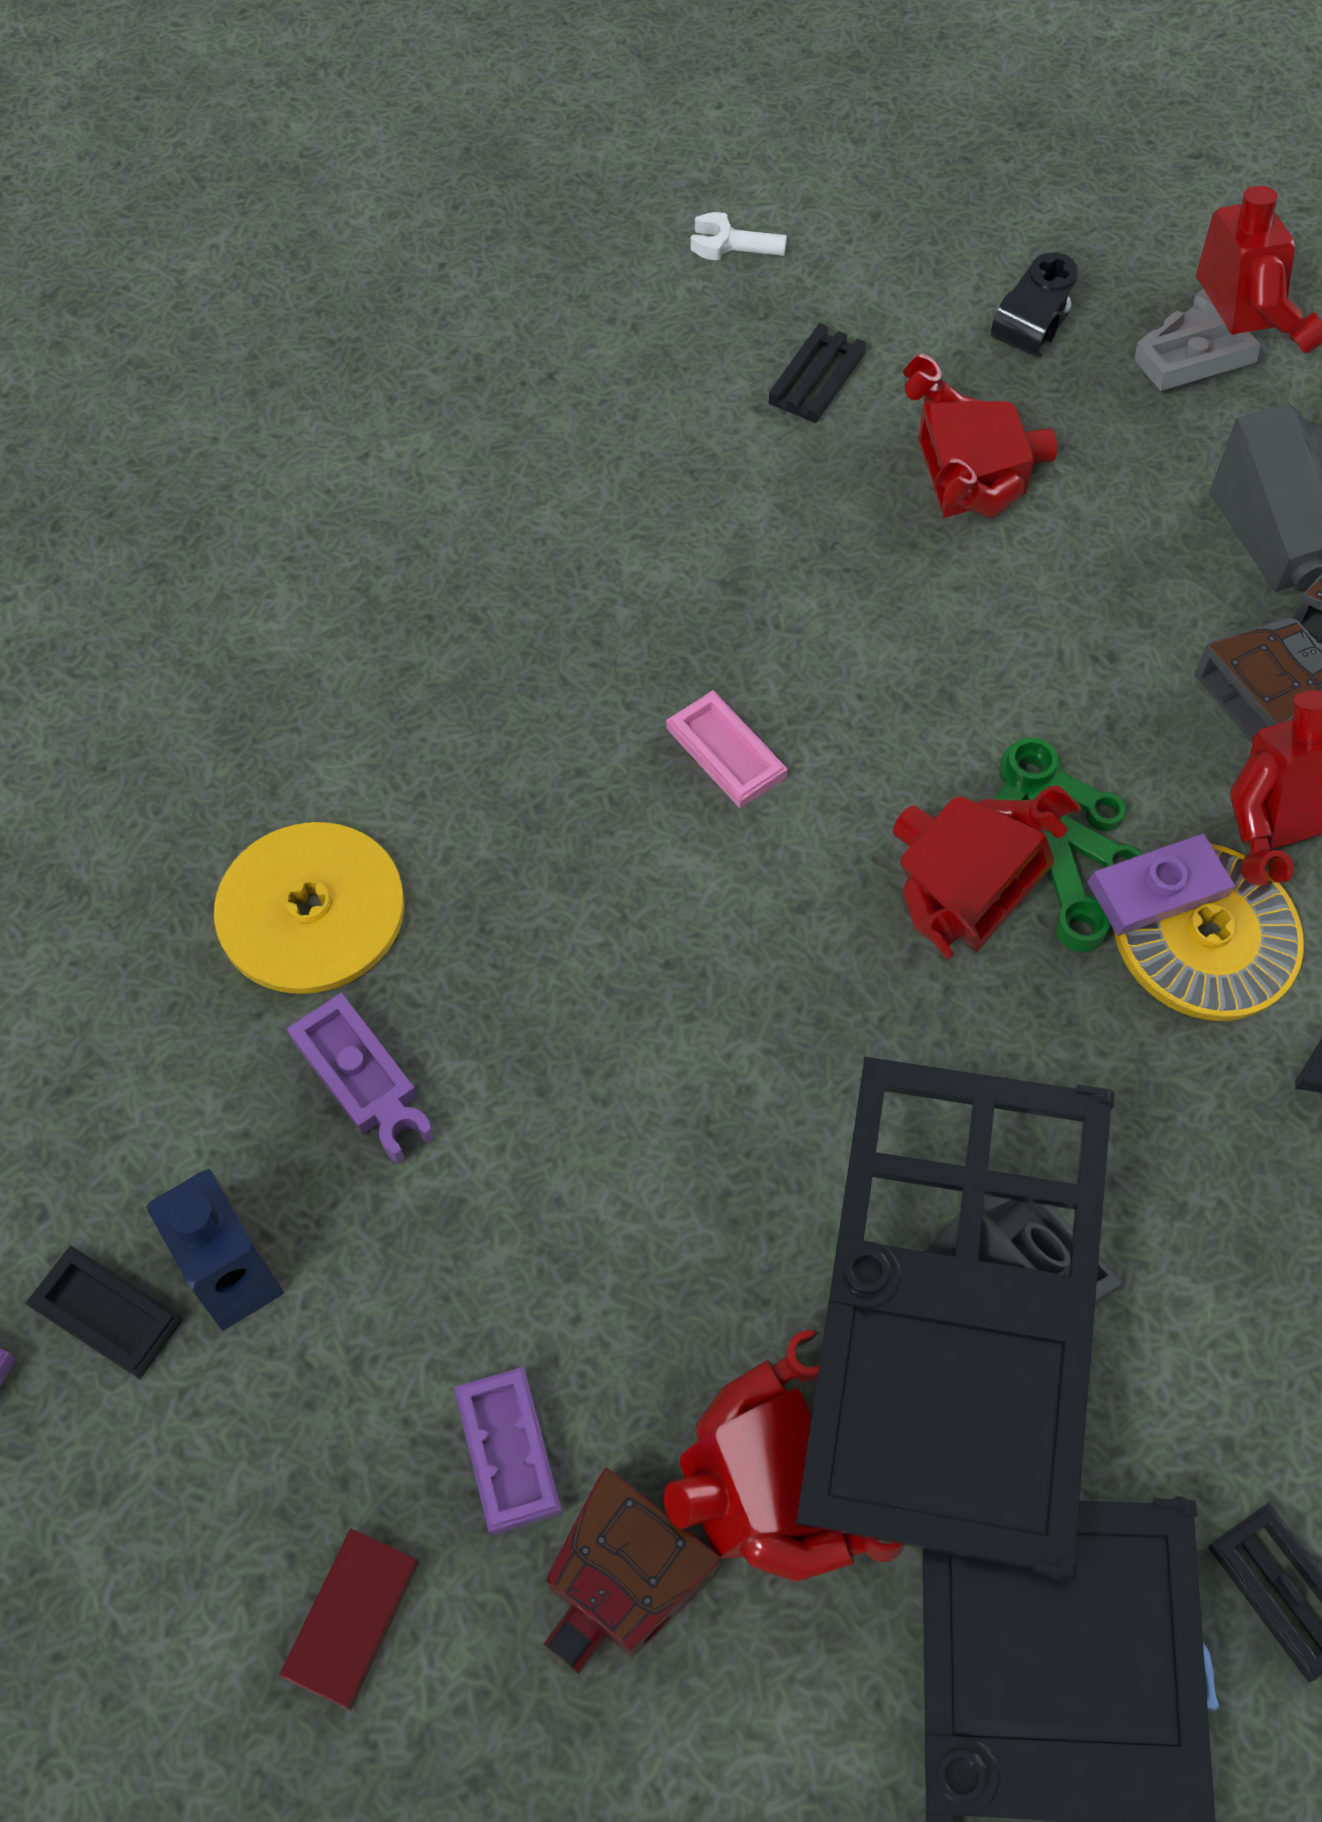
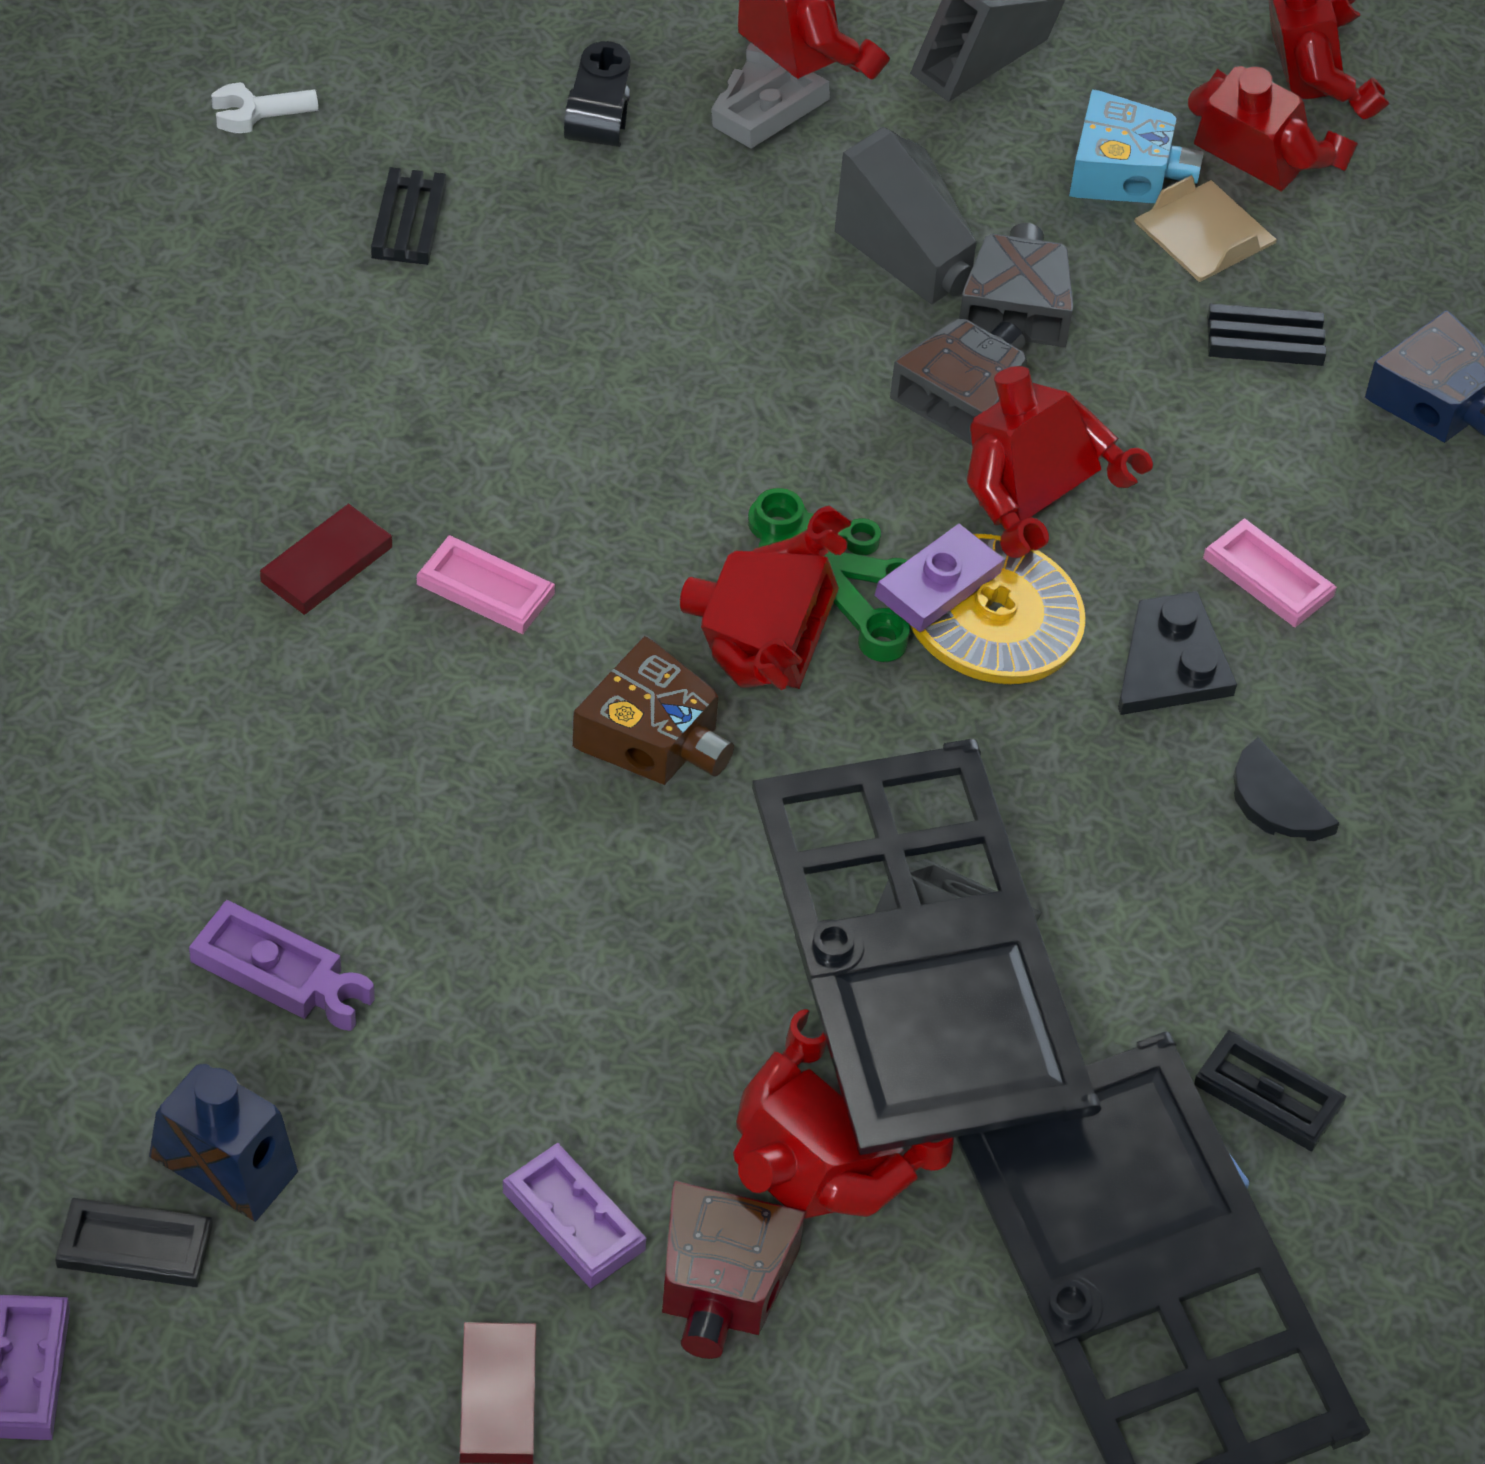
camera: 30 degrees left, 10 degrees down
yellow piece [214,822,404,994] -> none
red torso [903,353,1057,519] -> none
none -> dark red tile [260,503,392,615]
none -> reddish brown torso [572,636,734,785]

